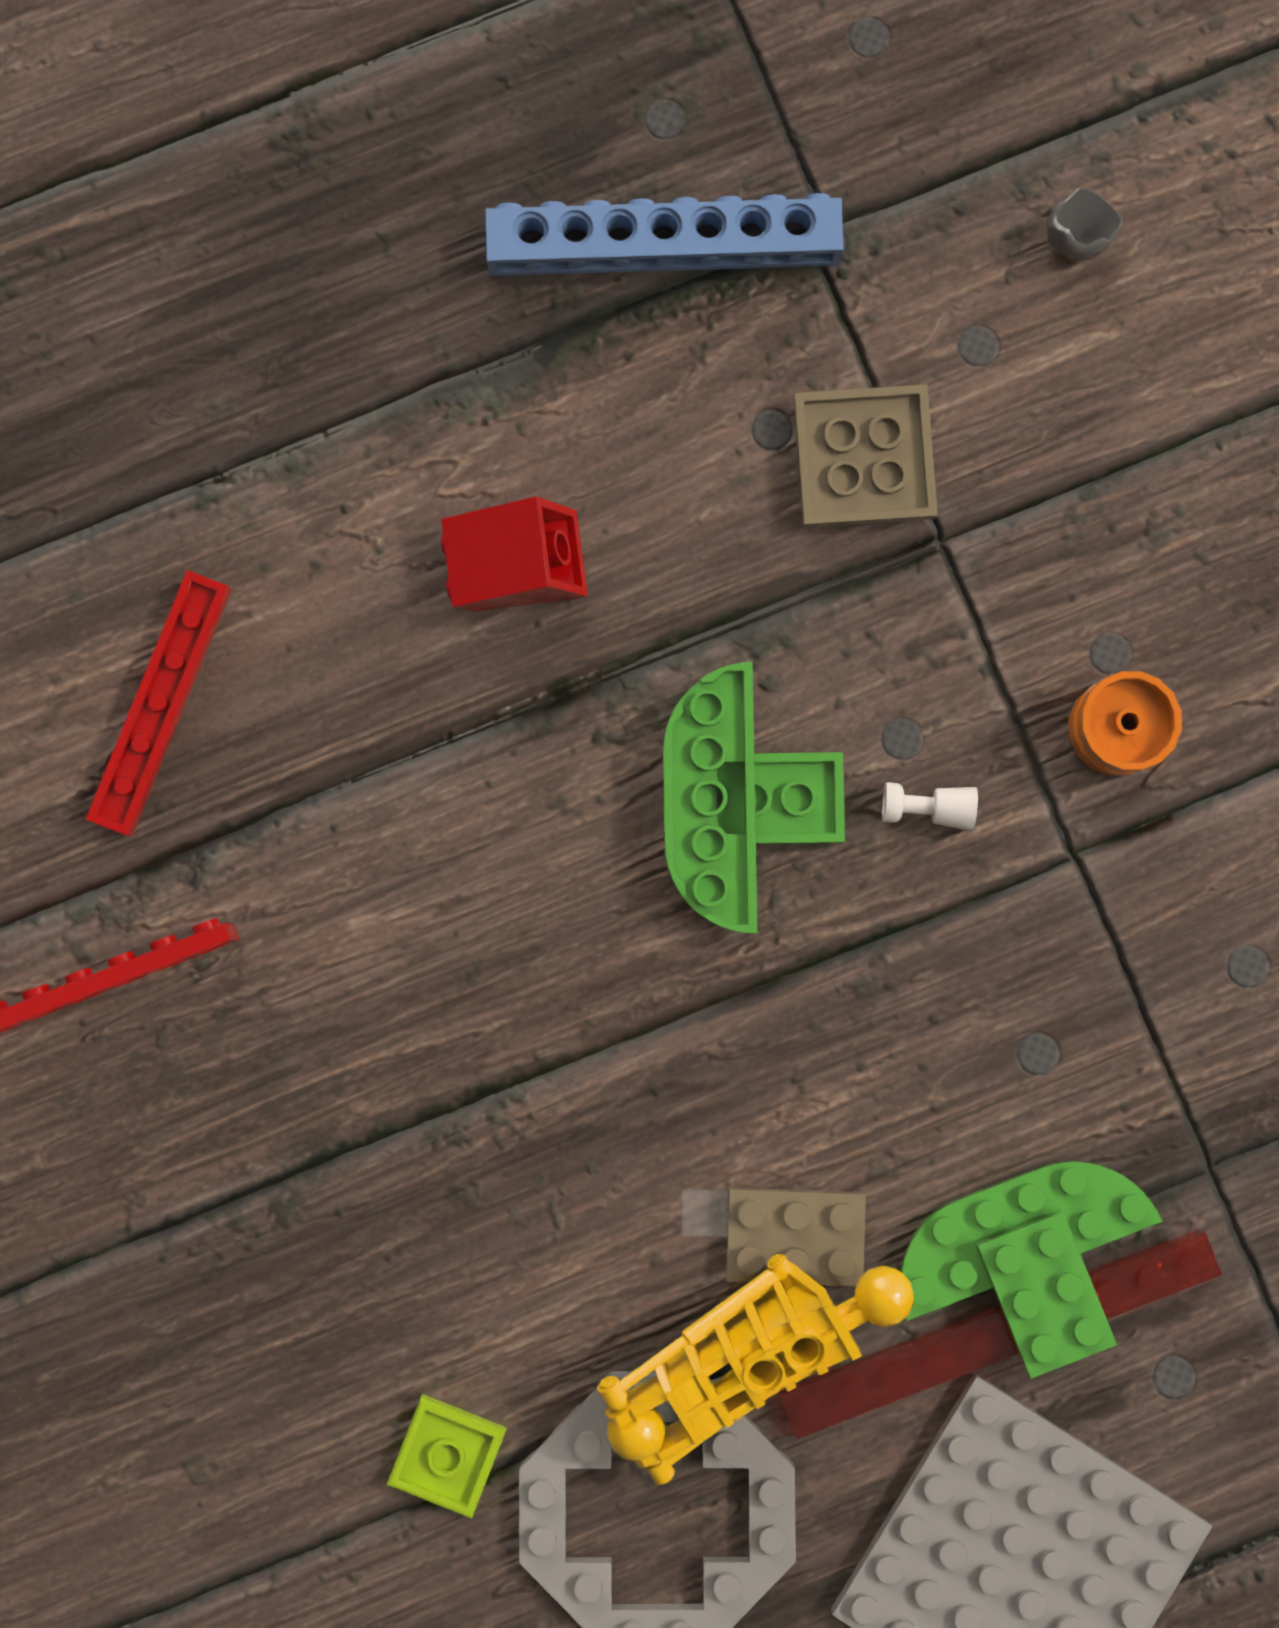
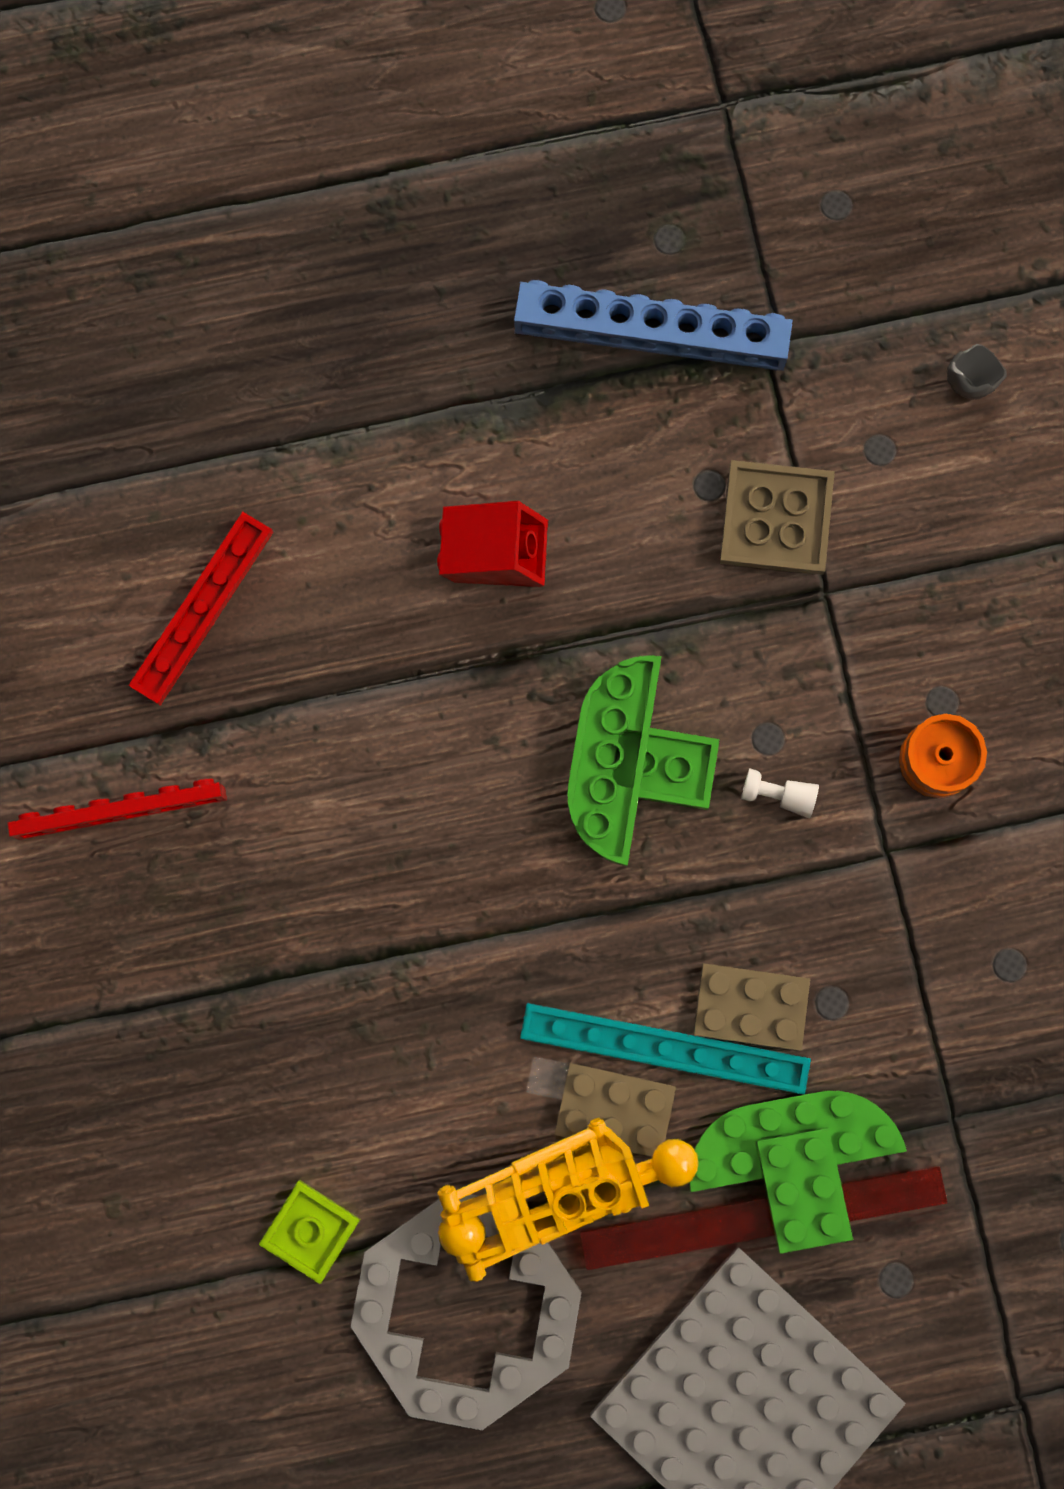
camera: 15 degrees right, 5 degrees down
none -> teal tile [520,1003,811,1095]
none -> dark tan plate [693,963,810,1051]

